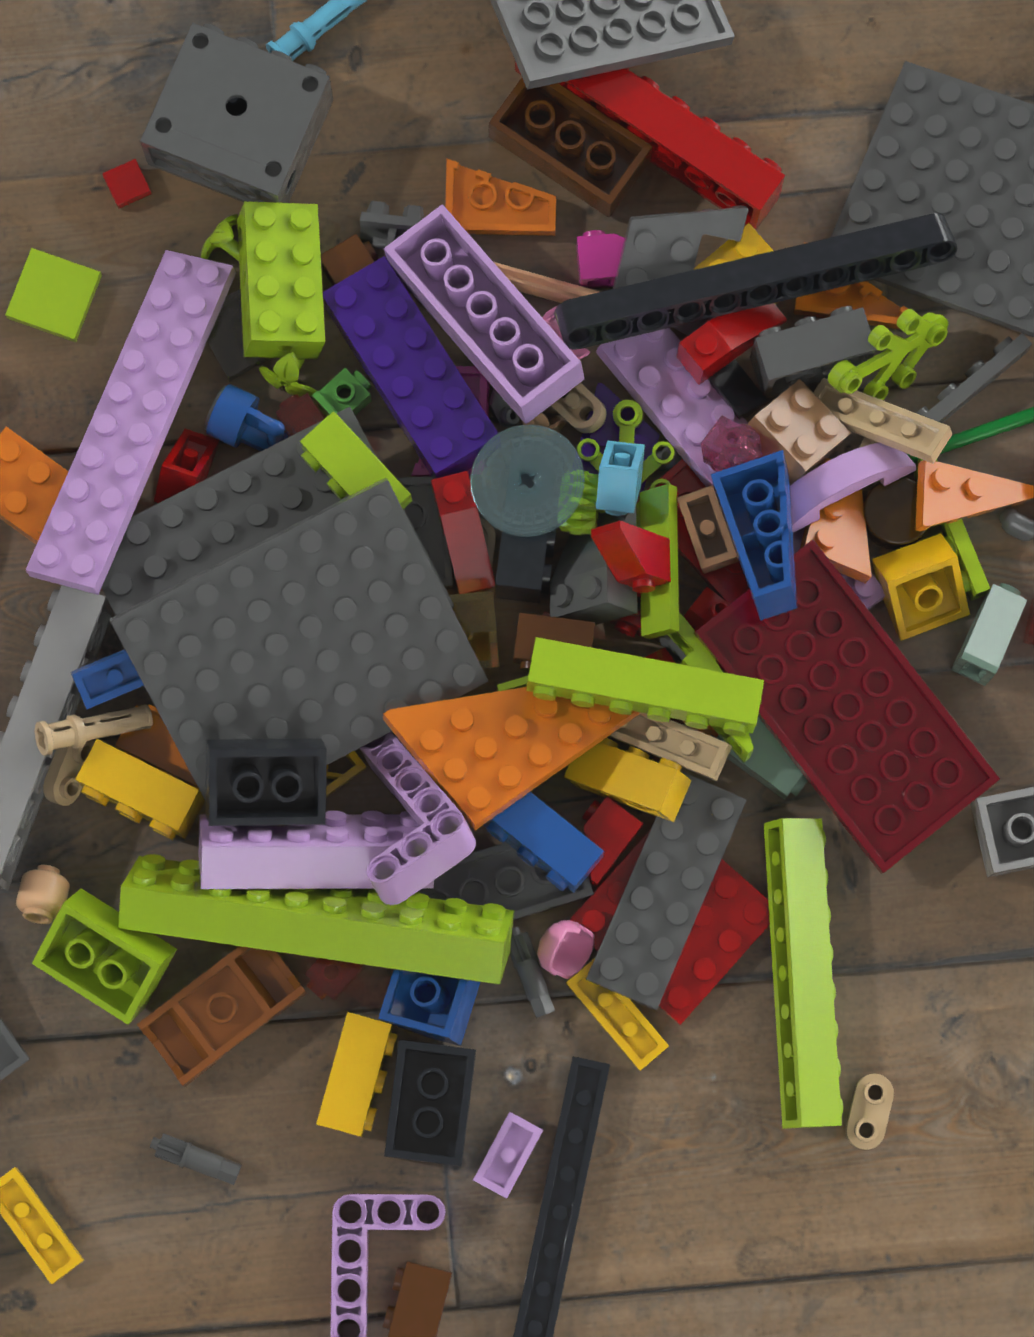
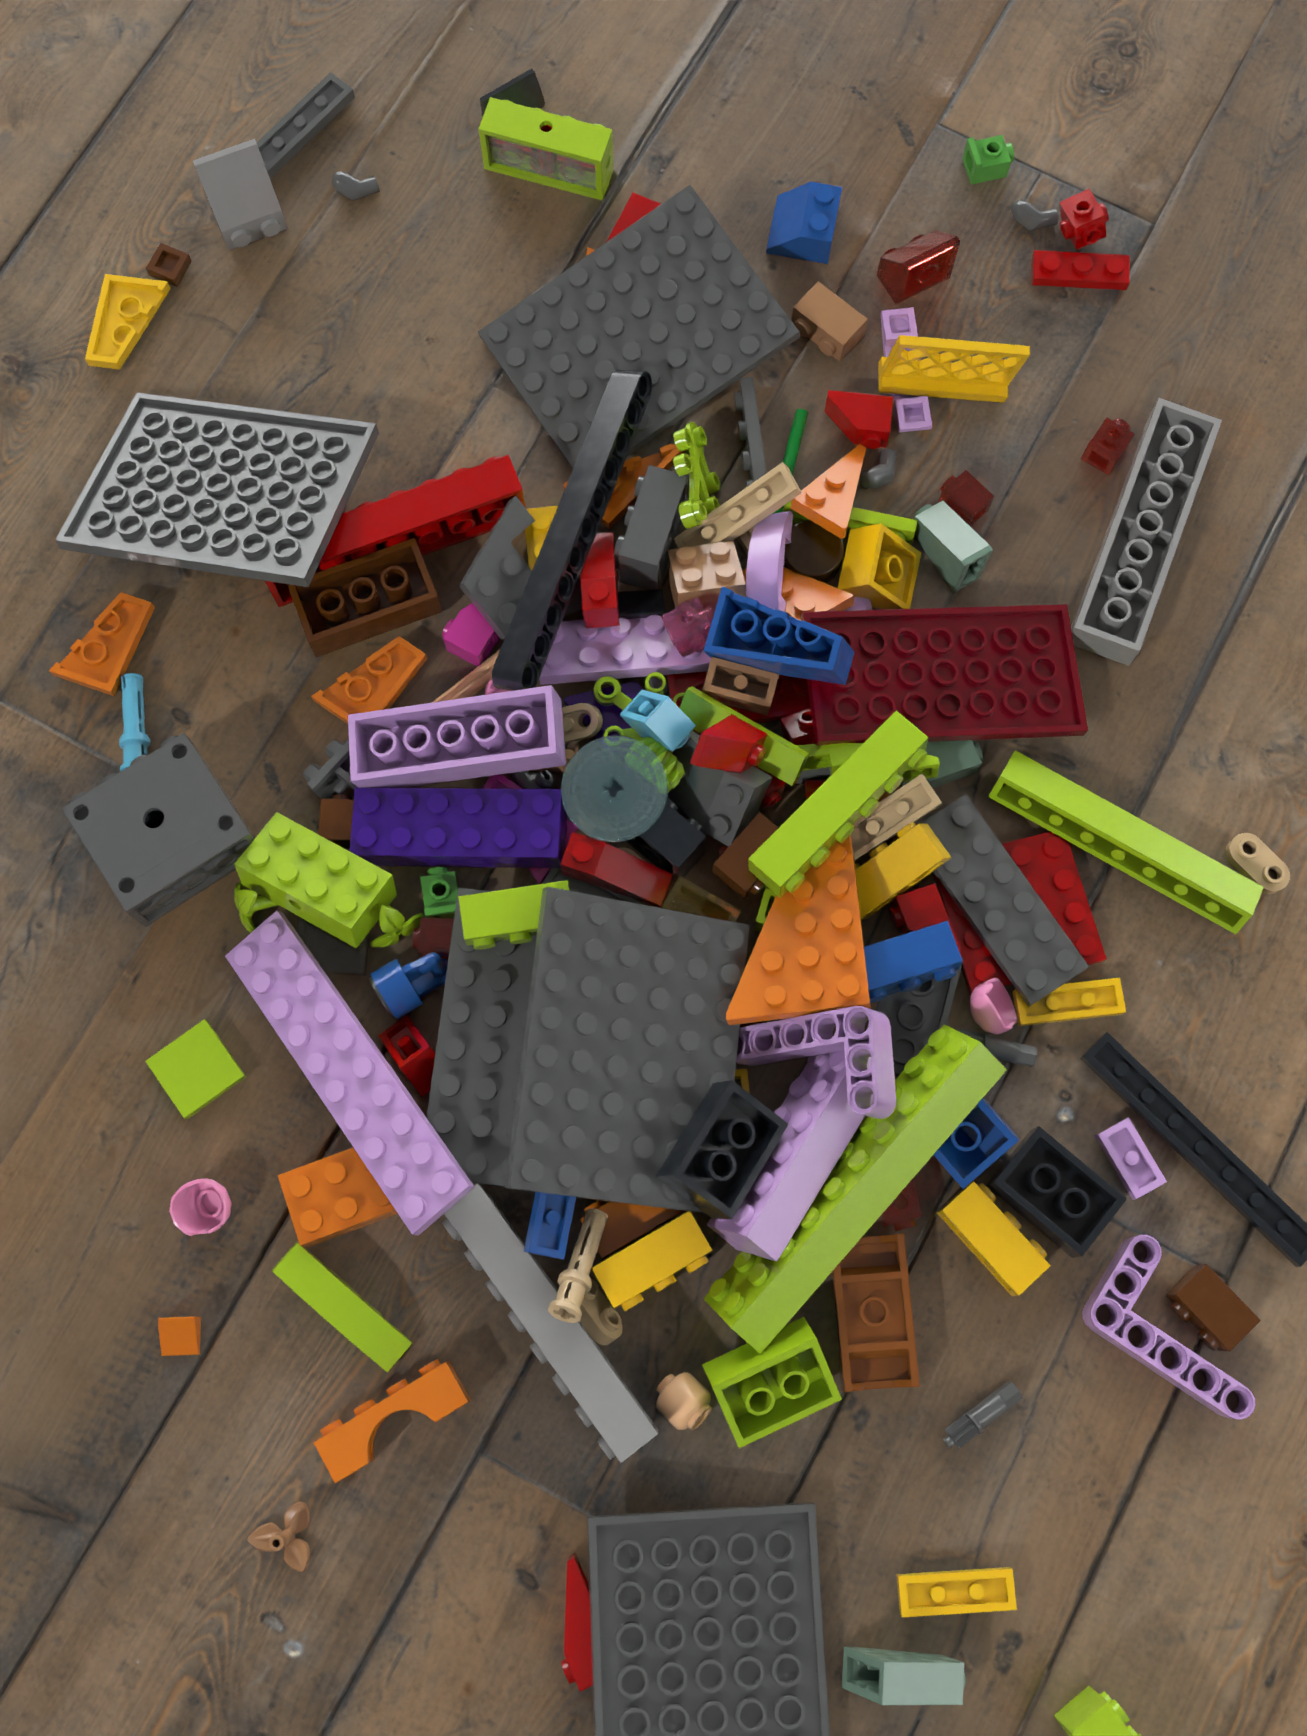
camera: 55 degrees left, 5 degrees down
red tile [102,159,152,209] -> none

